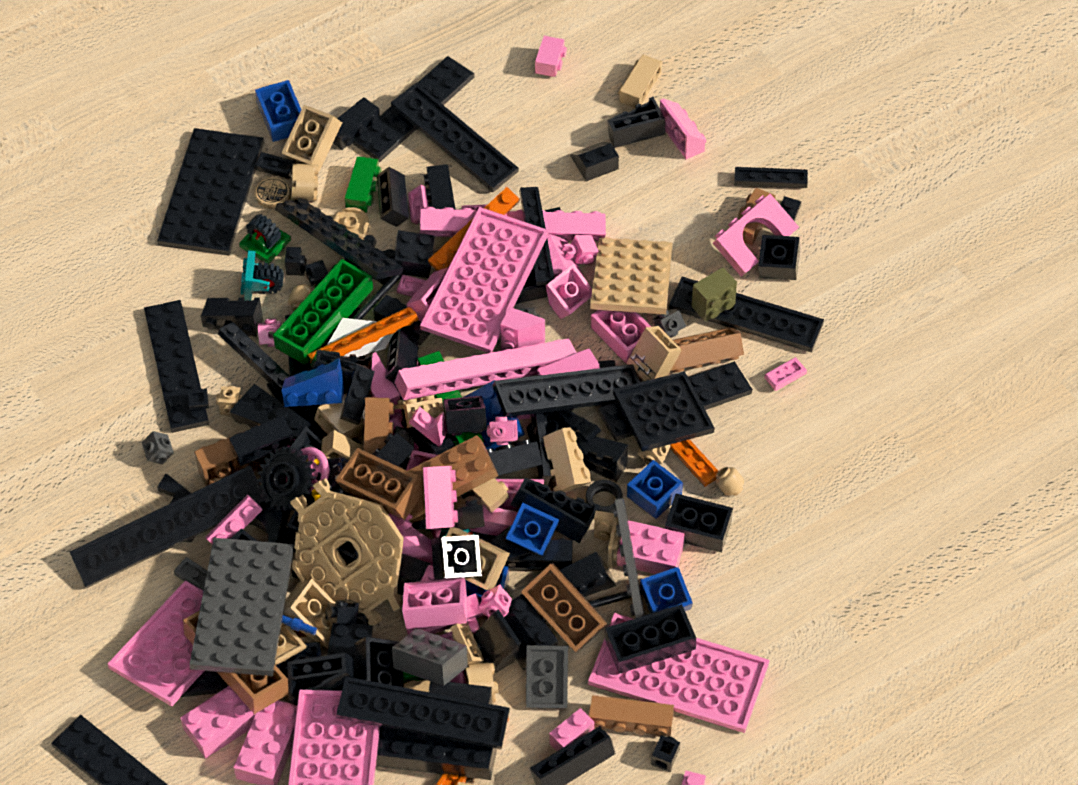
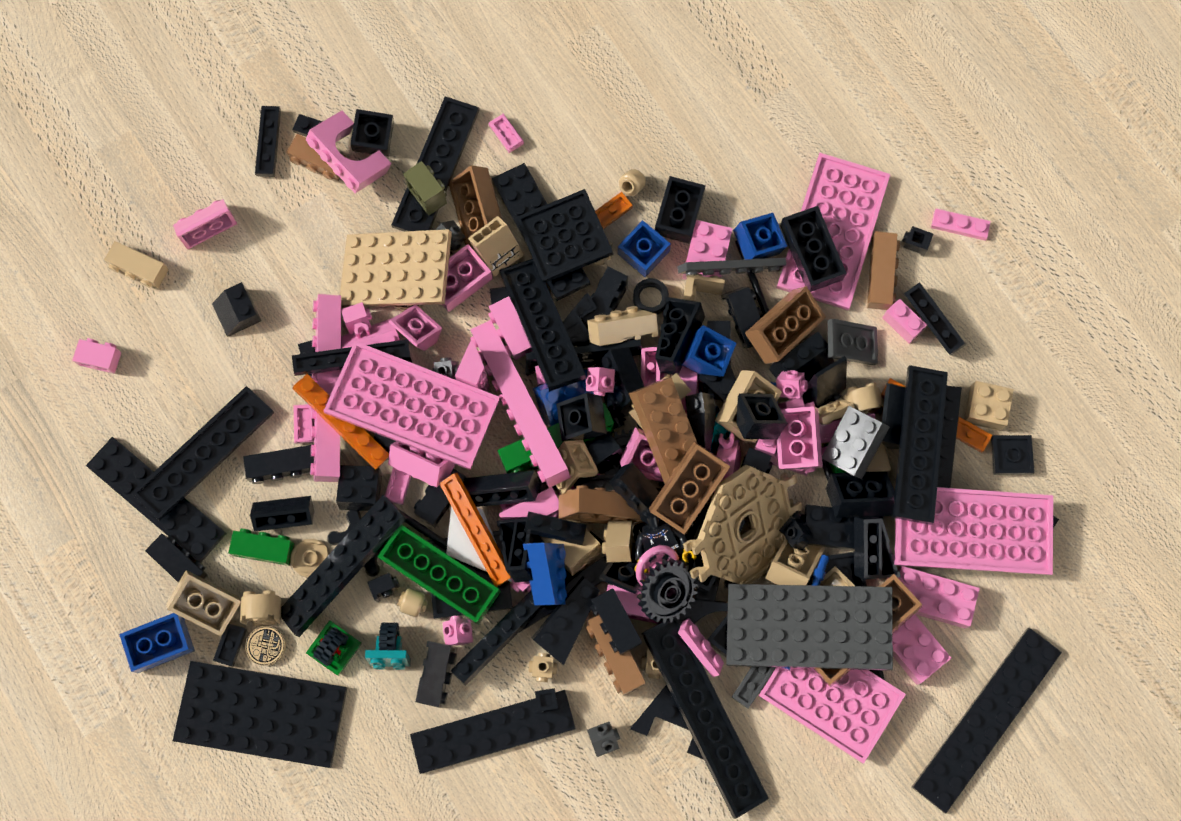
camera: 90 degrees left, 20 degrees up
black brick [285,247,307,276] -> none
bright pink plate [408,185,428,225] -> none
bright pink slope [409,407,447,447] -> none
bright pink slope [423,466,458,529] -> none
black wedge [608,97,665,148] -> none

